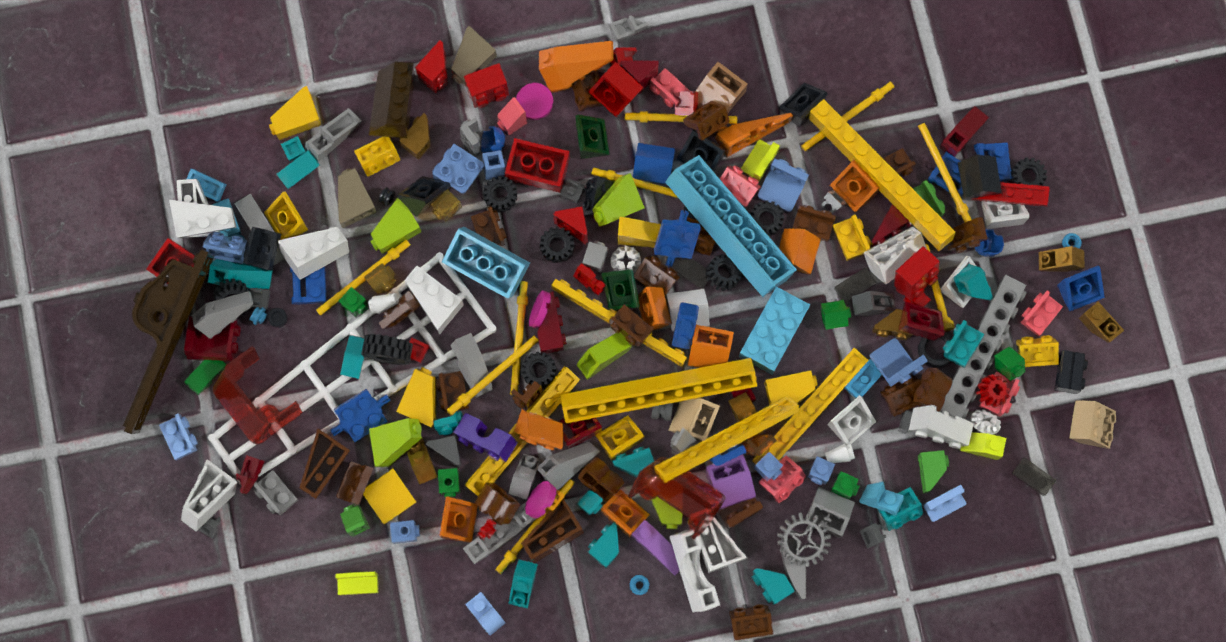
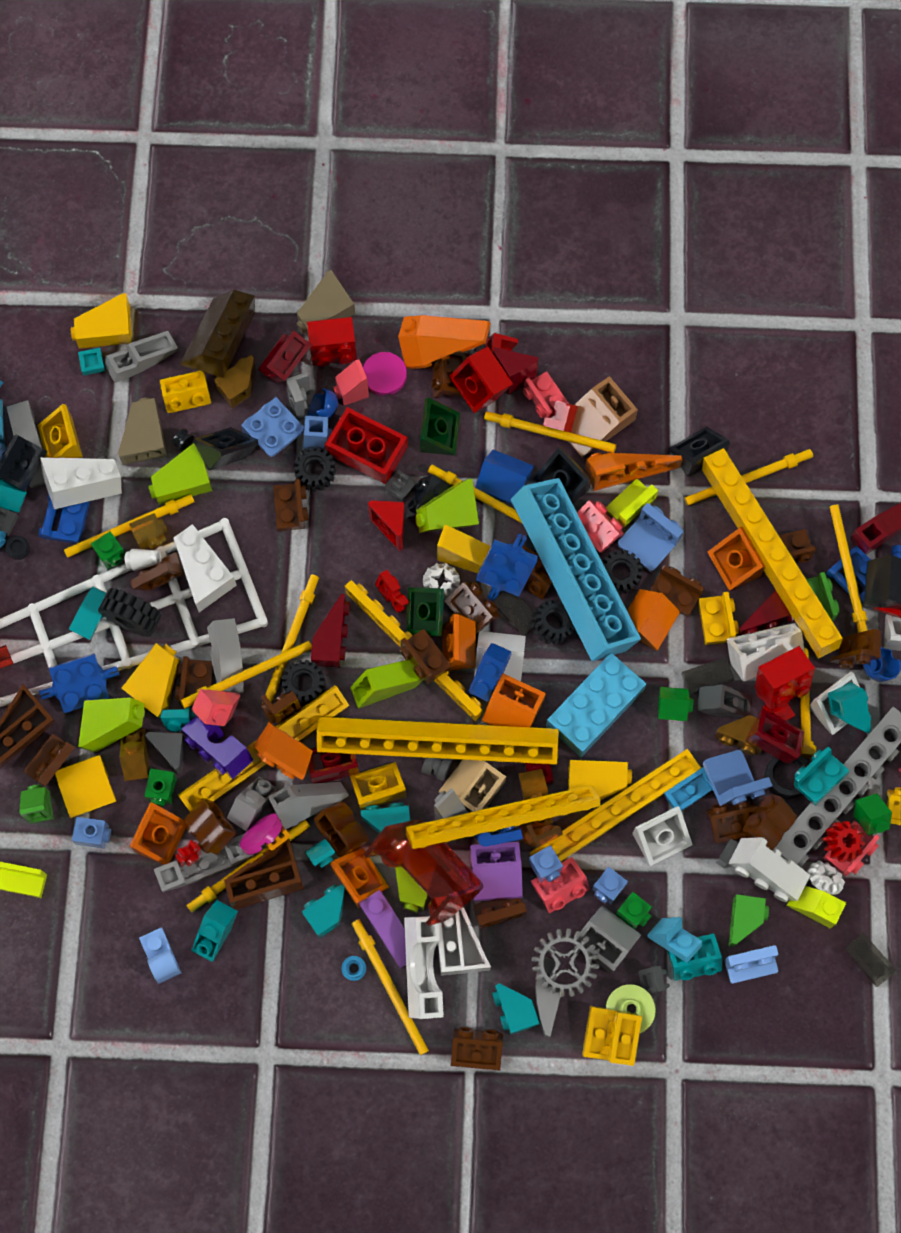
camera: 15 degrees right, 5 degrees down
teal slope [277,150,320,189] -> none
red plate [409,338,429,364] -> none
red slope [415,40,448,94] -> none
clear yellow brick [431,189,462,222] -> none
medium azure brick [442,227,530,299] -> none
dark pink tile [529,290,551,329] -> none
black tyre [540,226,574,263] -> none
light grey brick [582,241,608,273] -> none
light grey slope [608,16,649,42] -> none
reddish brown bracket [683,101,730,140] -> none
tile [821,190,847,213] -> none
white cone [825,443,855,463] -> none
none -> coral slope [192,689,241,726]
none -> dark red panel [258,330,312,383]
none -> yellow bar [351,919,429,1056]
none -> yellow slope [582,1005,642,1066]
none -> yellowish green dish [606,984,656,1034]

